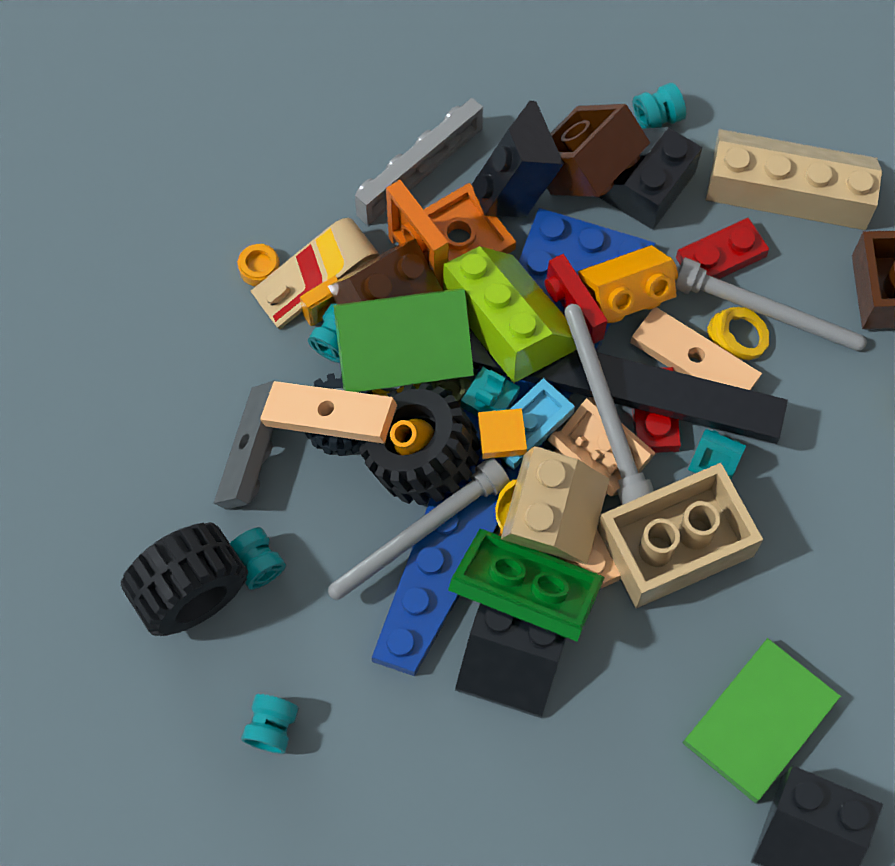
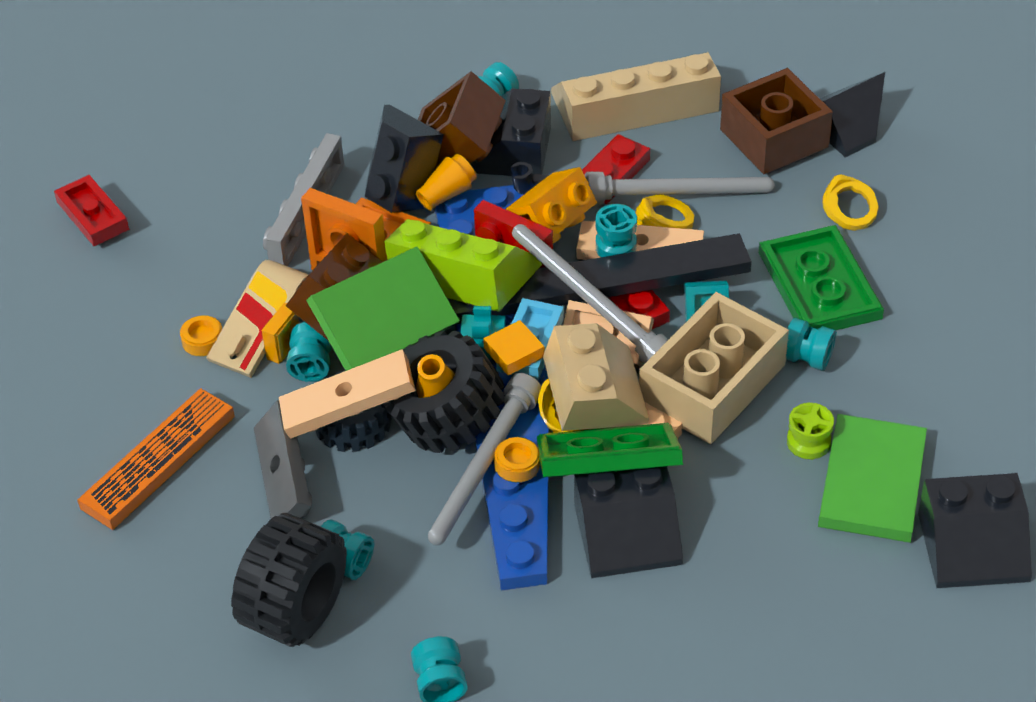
camera: 25 degrees left, 20 degrees down
none -> red plate [54,175,130,246]
none -> orange tile [77,388,235,530]
none -> light orange cone [416,154,477,211]
none -> light orange tile [494,437,540,482]
none -> black hand [511,162,549,194]
none -> teal wheel [596,204,637,257]
none -> green tile [758,225,884,330]
none -> teal wheel [786,318,837,371]
none -> lime wheel [787,402,834,460]

